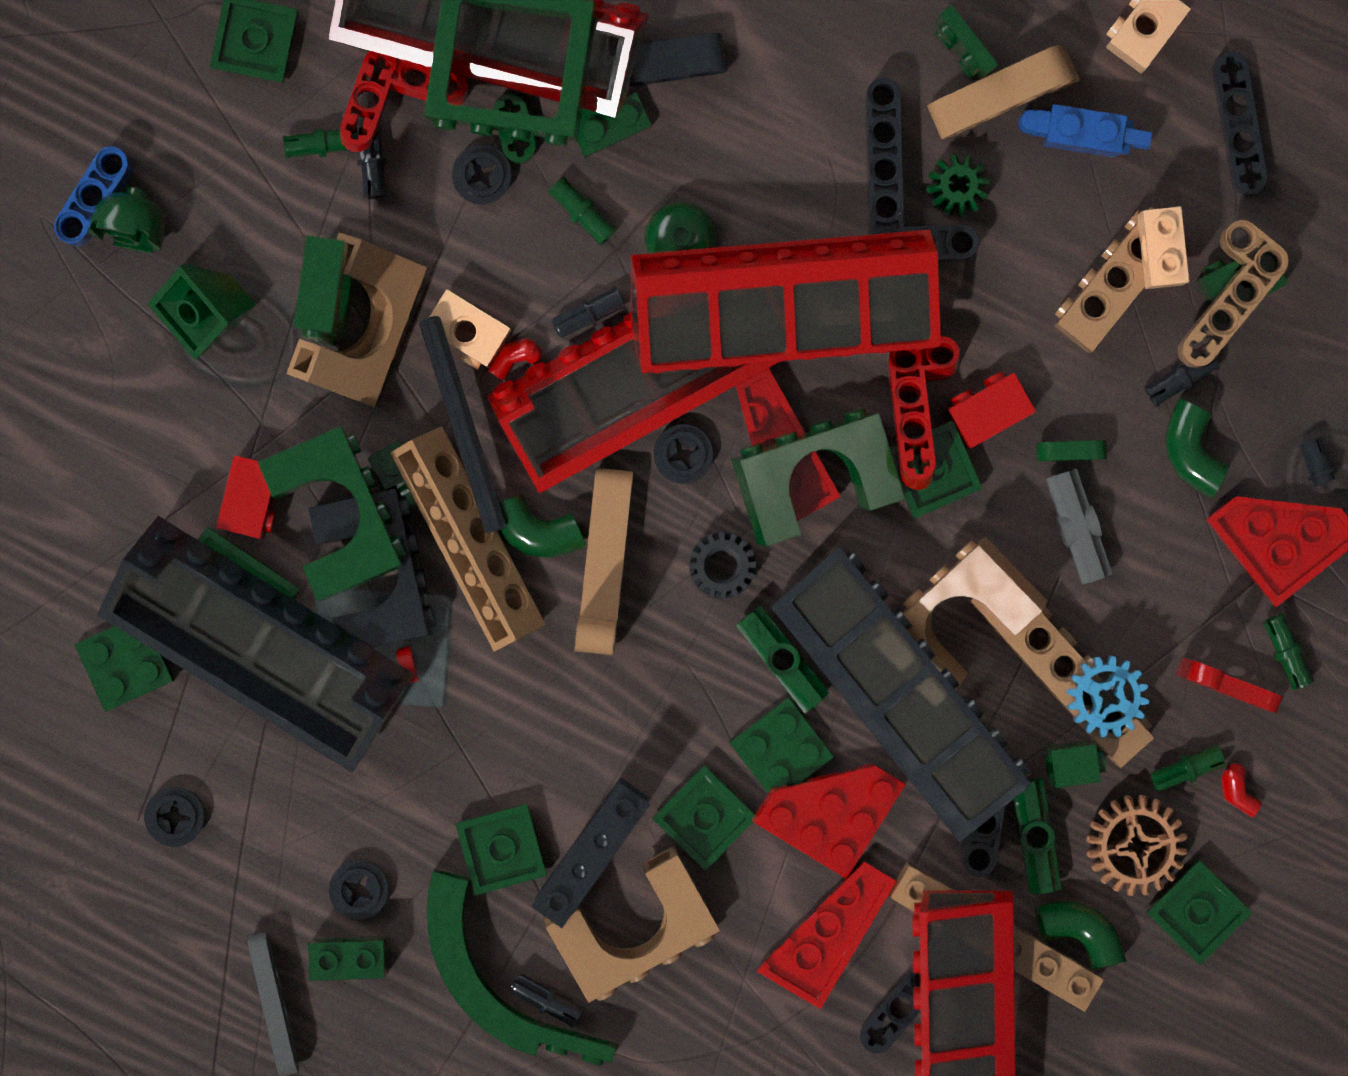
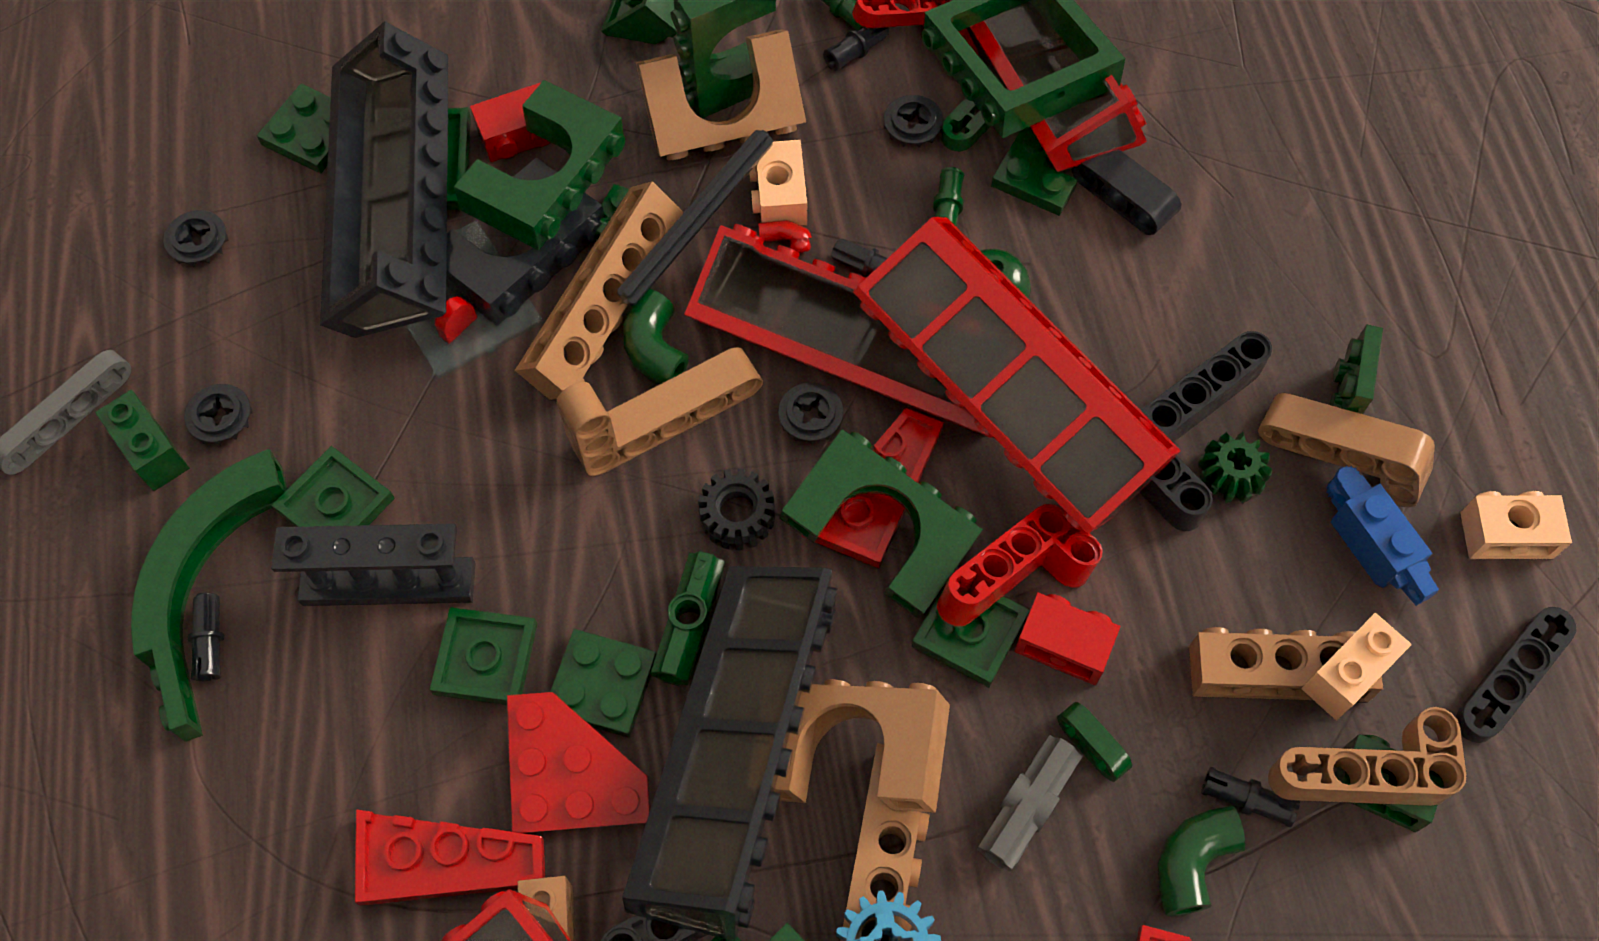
camera: 55 degrees right, 25 degrees down
medium nougat arch [543,846,720,1003] -> none

